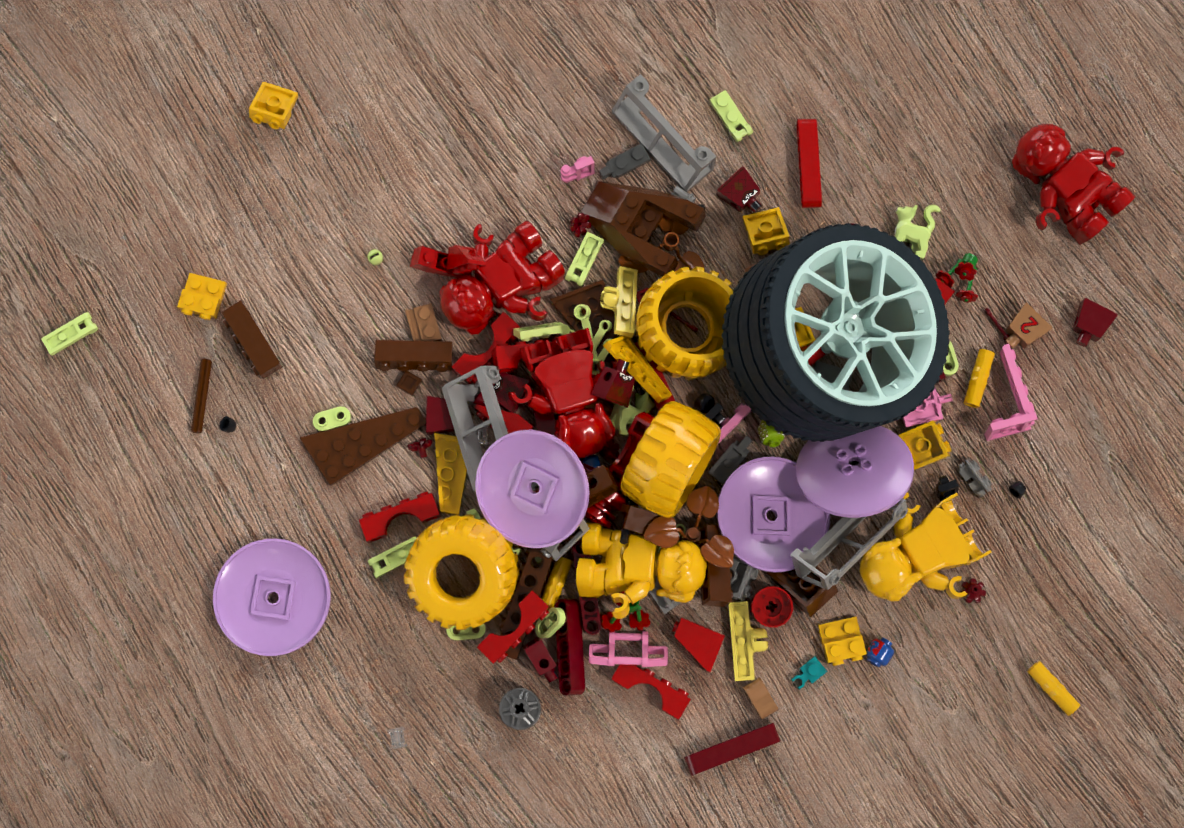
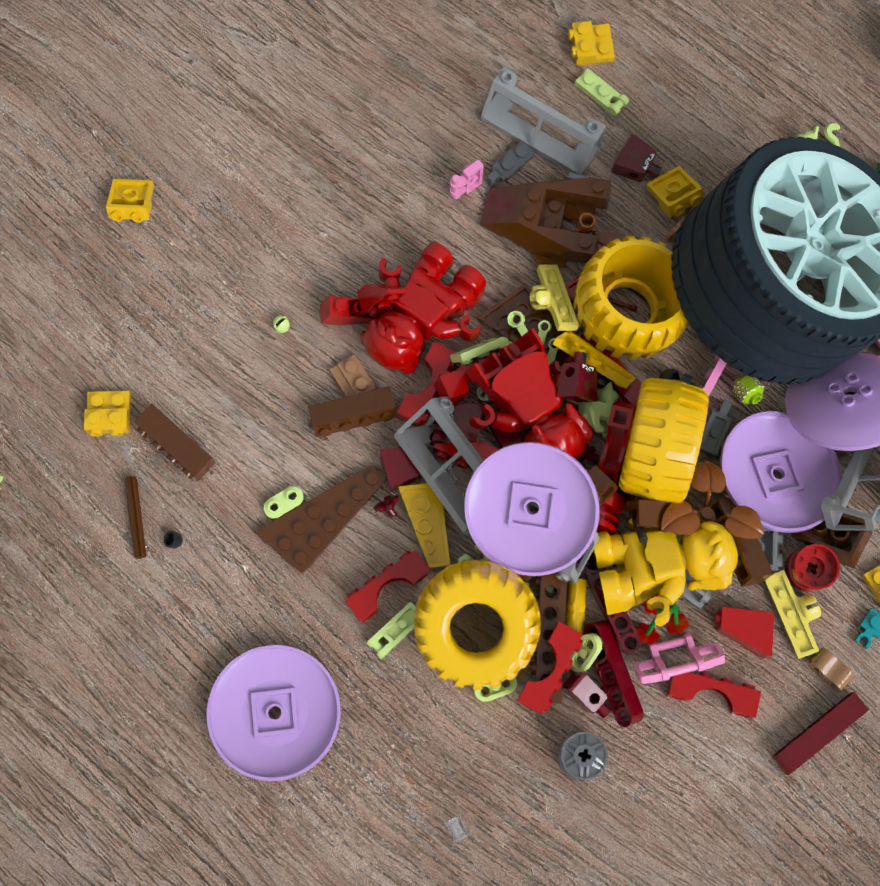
camera: 20 degrees left, 5 degrees down
reddish brown tile [396,371,423,397] -> none
yellowish green plate [565,232,604,287] -> none
dark red plant [569,213,592,237] -> none
red beam [797,118,822,208] -> none
none -> yellow plate [568,21,615,65]

